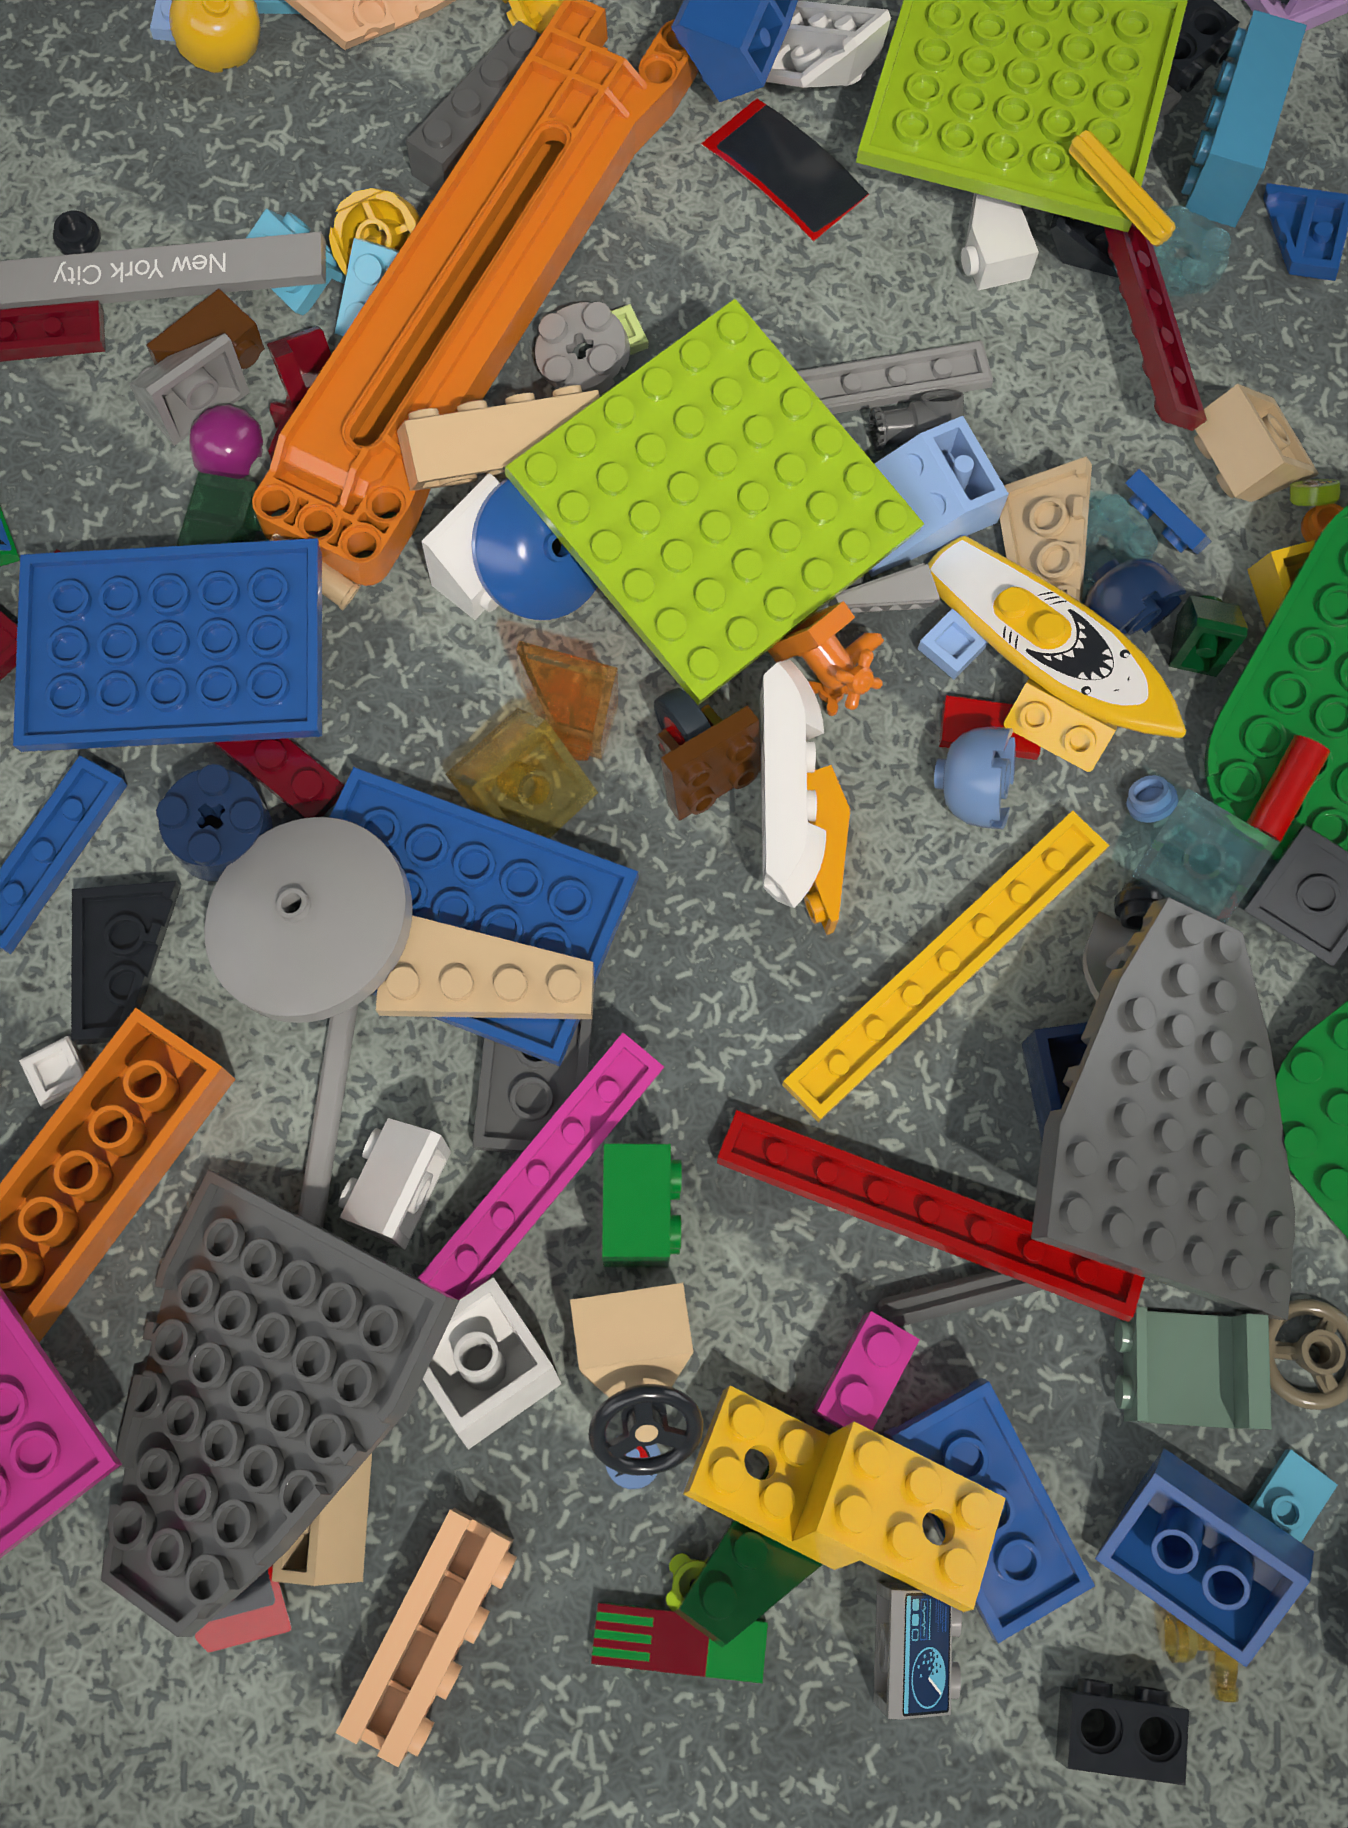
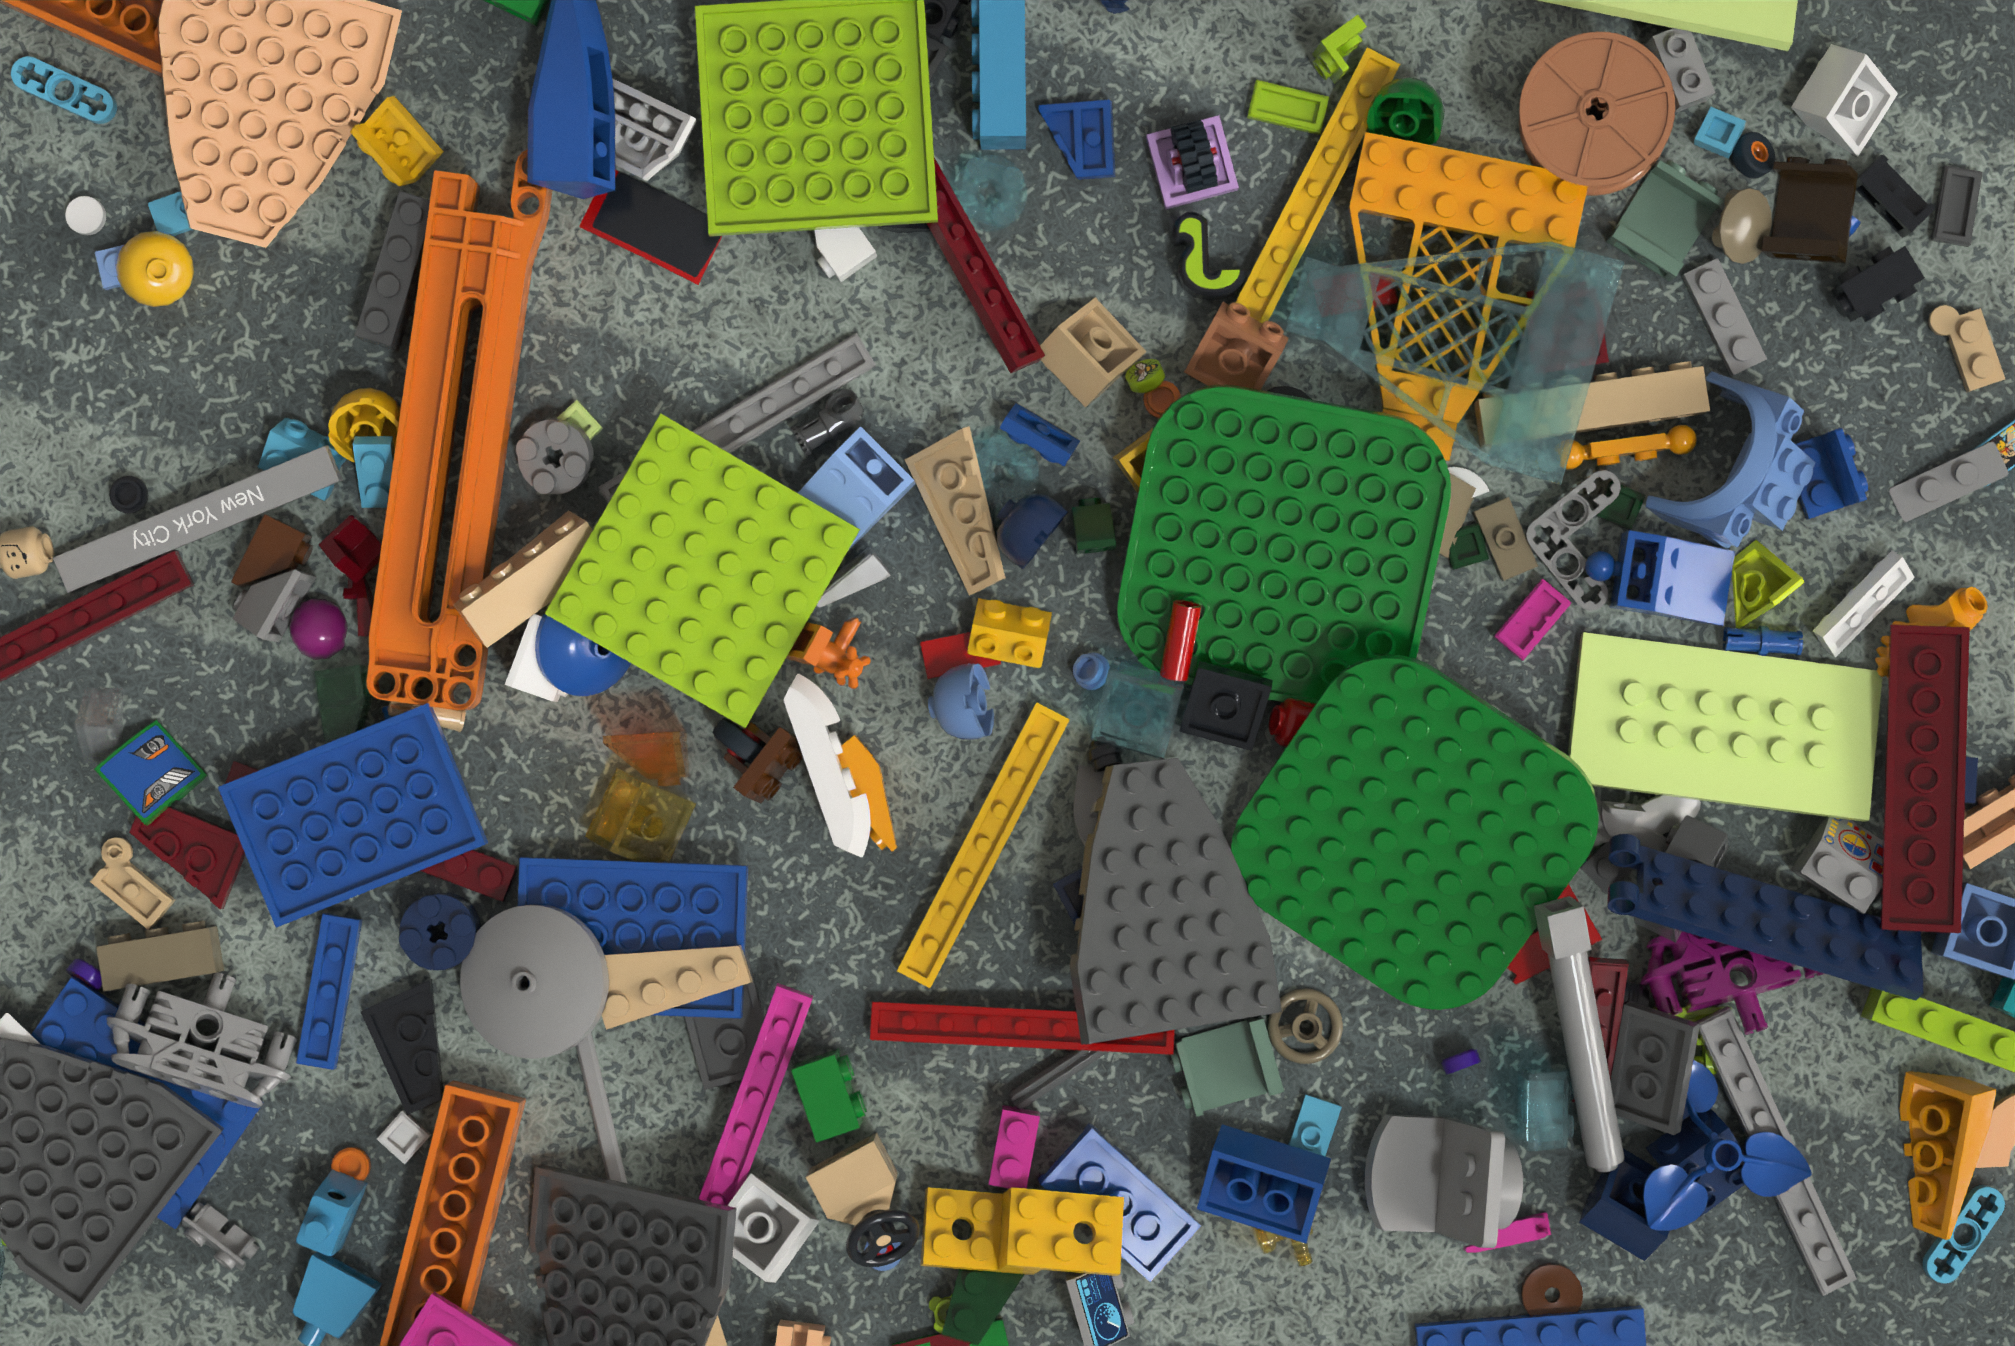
camera: 10 degrees left, 15 degrees up
white slope [338,1118,451,1250] -> none
light blue plate [918,608,988,680] -> none
piece [928,536,1186,738] -> none
black brick [1055,1678,1189,1786] -> none
yellow axle [1069,130,1176,247] -> none

